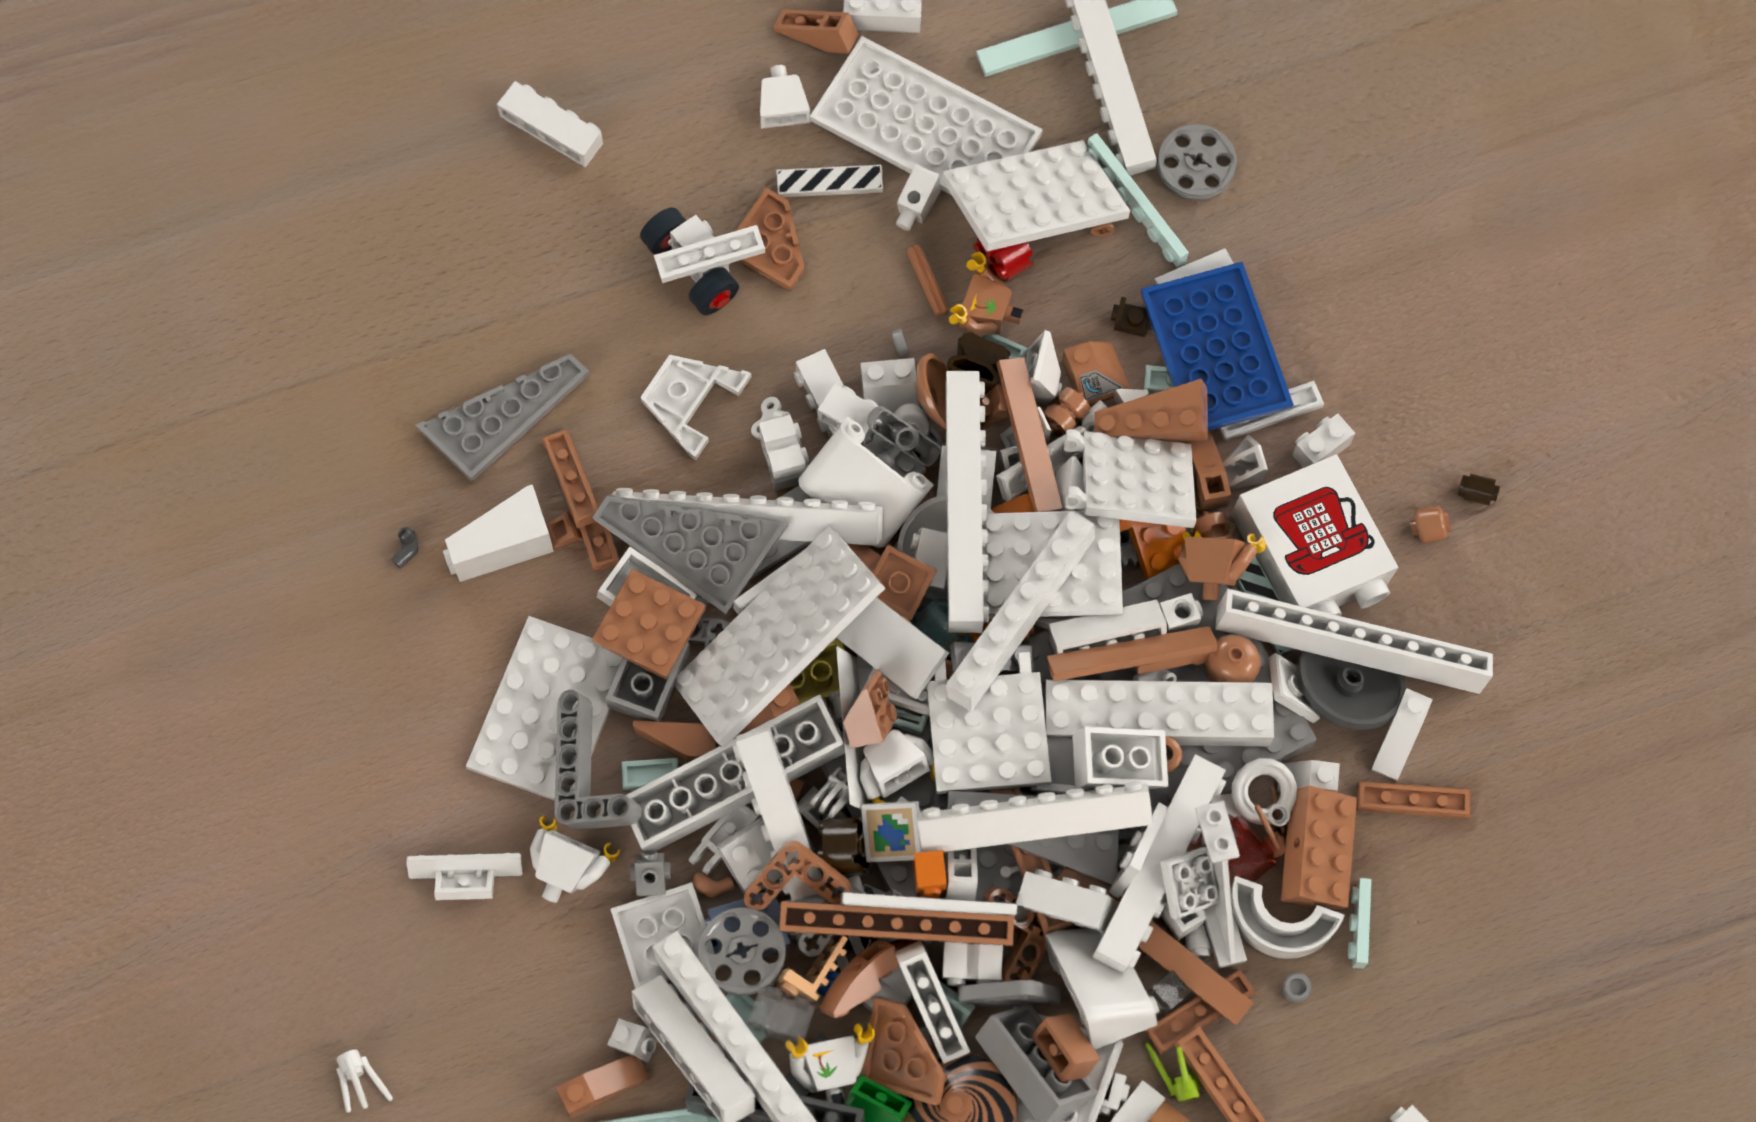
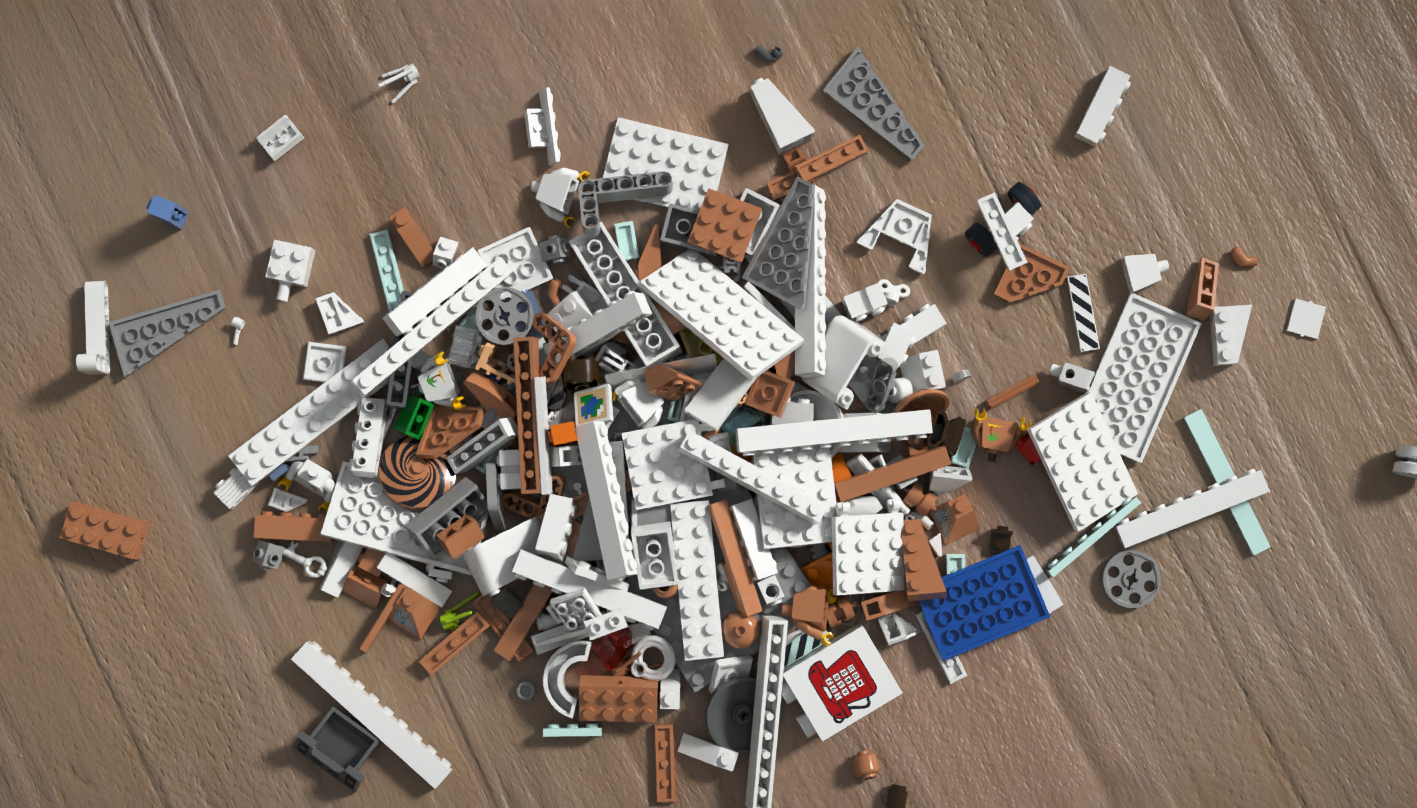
camera: 85 degrees right, 15 degrees up
white brick [1292,413,1355,468] -> none

